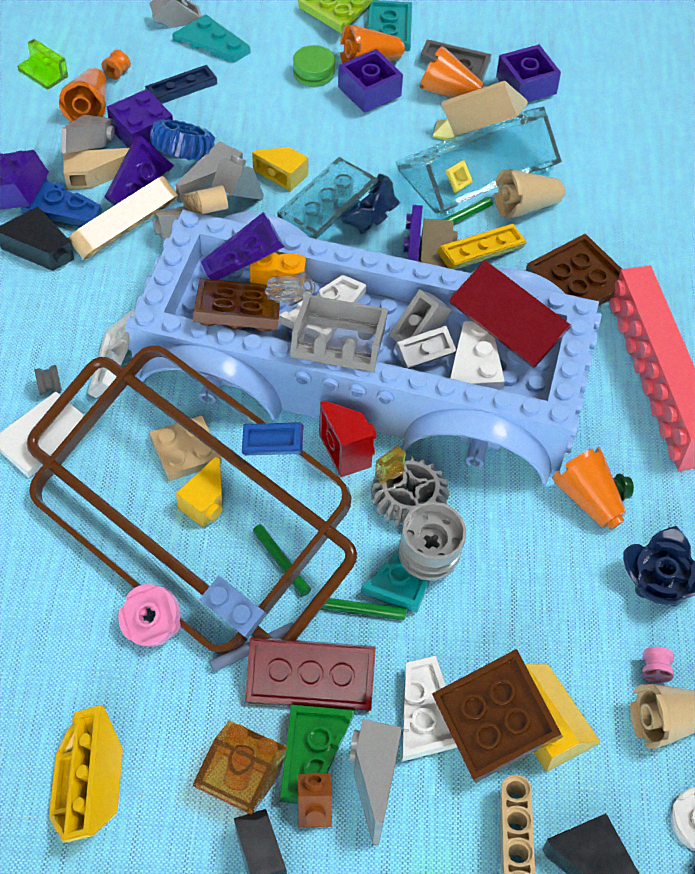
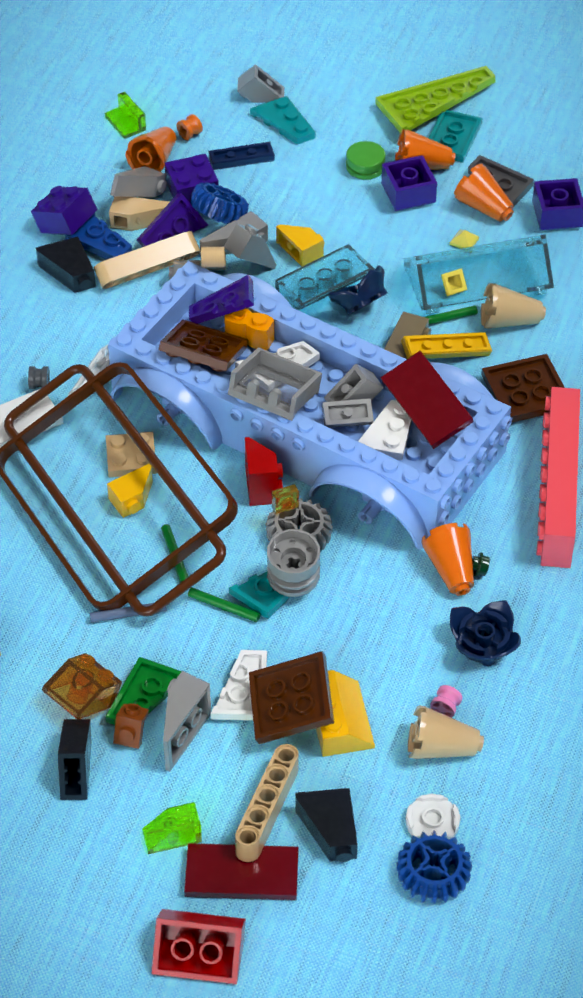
camera: 20 degrees right, 5 degrees down
bright pink plate [118,584,181,647] -> none
medium blue plate [199,575,267,639] -> none
blue tile [242,422,304,456] -> none
tile [245,637,376,711] -> none
clear piece [265,272,316,306] -> none
dark purple wing [403,205,423,261] -> none
tan slope [442,81,527,136] -> none

